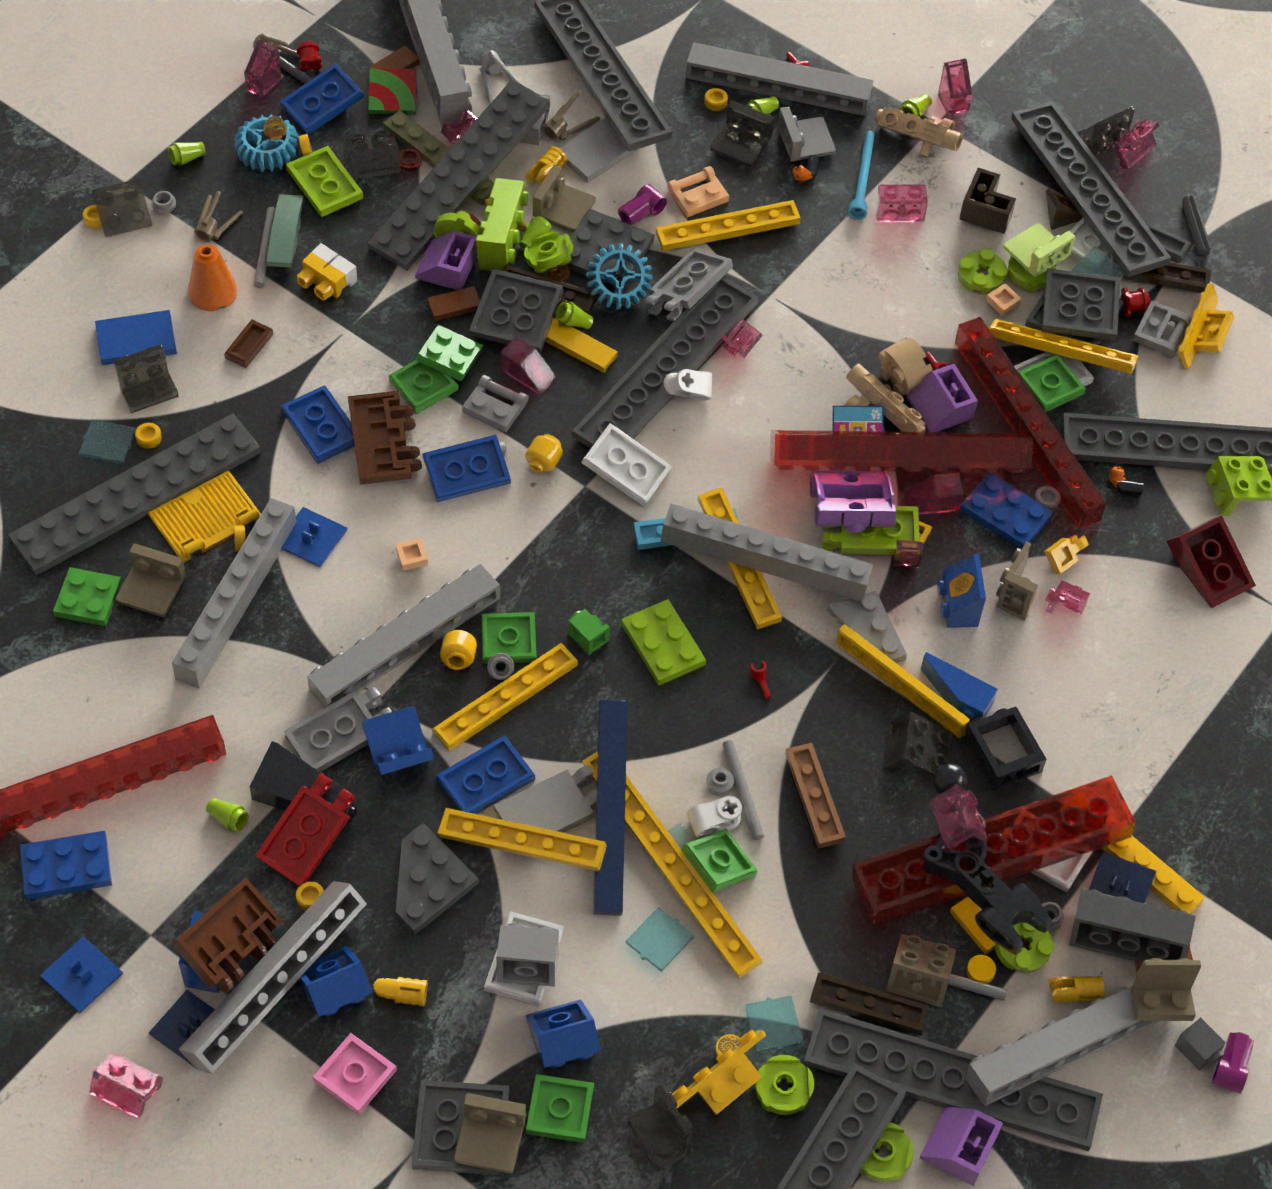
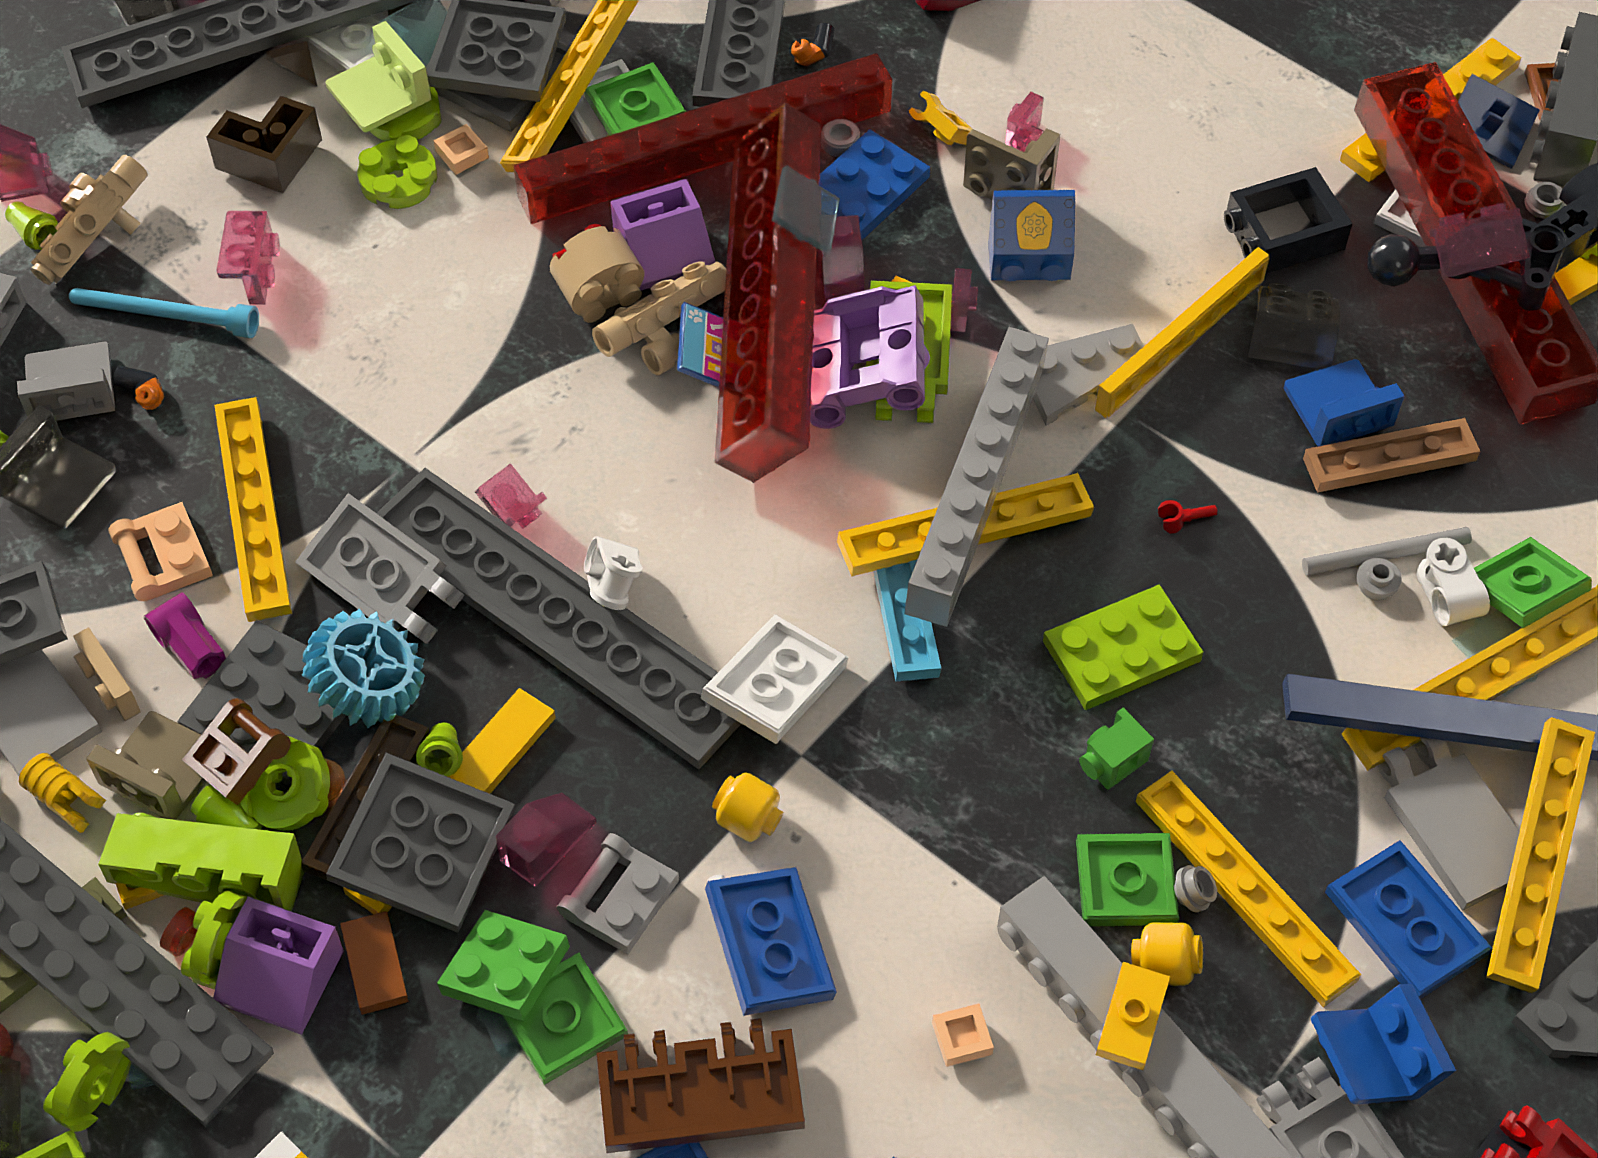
camera: 85 degrees left, 0 degrees up
blue slope [921,652,998,723] -> none
none -> lime plate [43,1032,131,1132]
none -> tan plate [73,627,141,721]
none -> reddish brown plate [182,698,291,805]
none -> clear light blue piece [772,165,840,254]
none -> yellow plate [1095,962,1170,1070]
none -> blue bracket [1283,359,1404,446]

